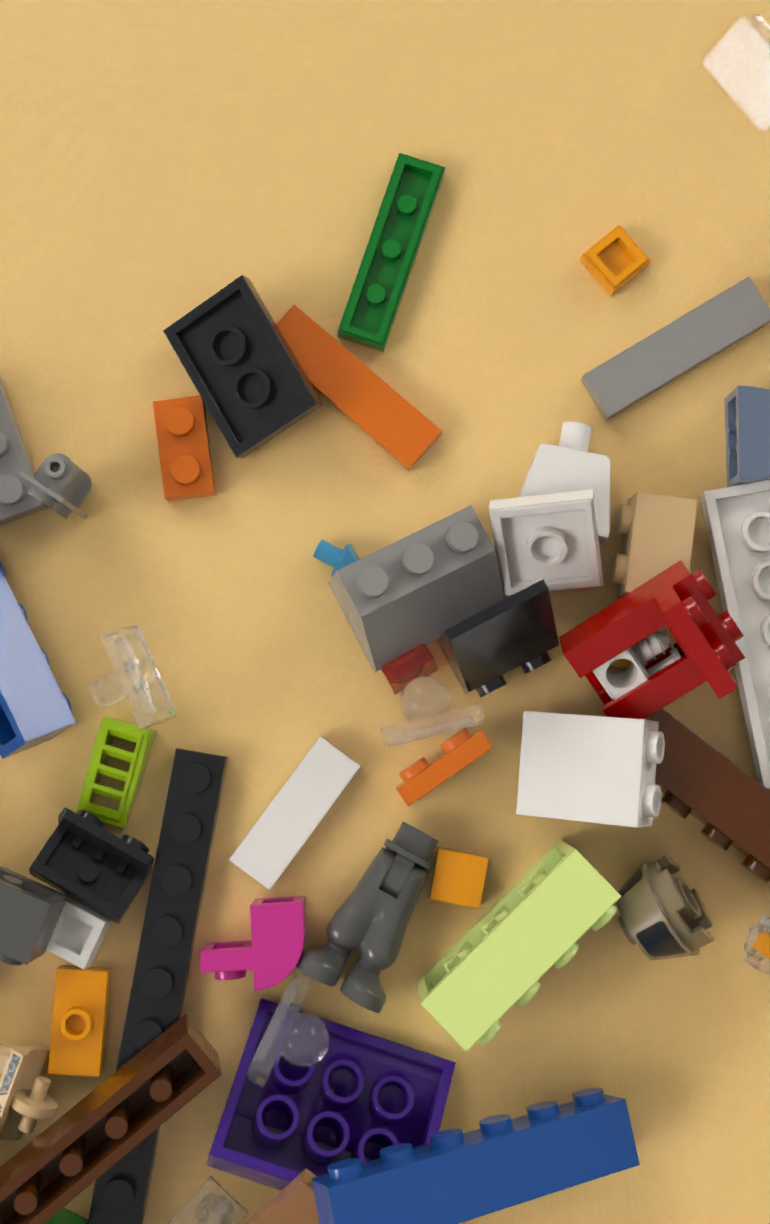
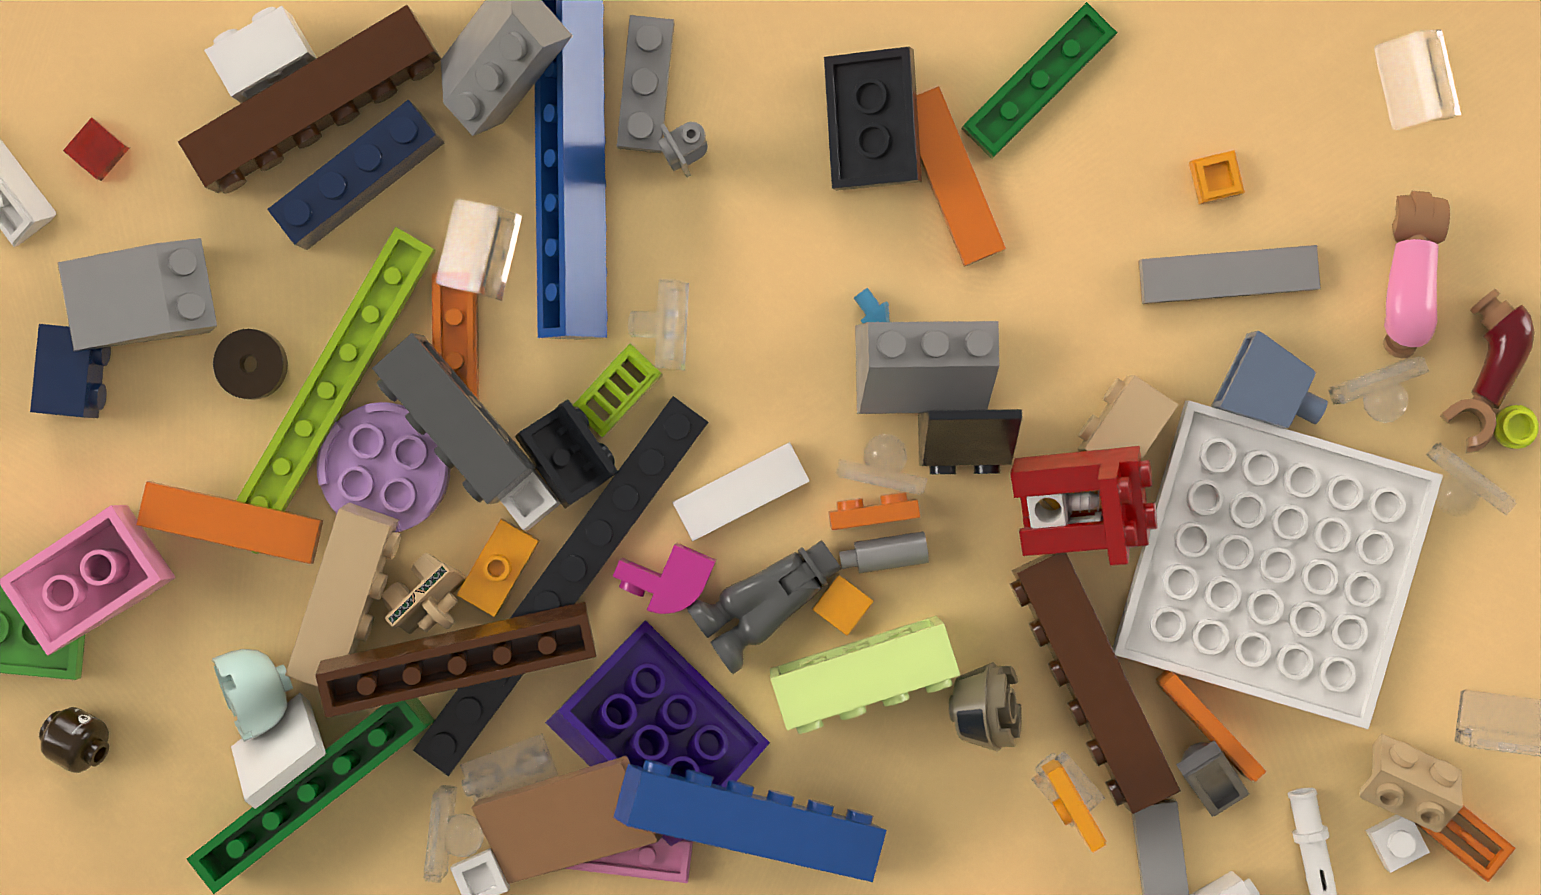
camera: 30 degrees right, 5 degrees up
orange plate [153,395,216,502] -> none
clear tile [246,970,330,1087] -> none
clear red tile [381,643,438,695] -> none
white tile [489,489,604,596] -> none
white panel [516,711,665,828] -> none
white torso [518,422,610,545] -> none
none -> light grey cylinder [839,531,929,574]

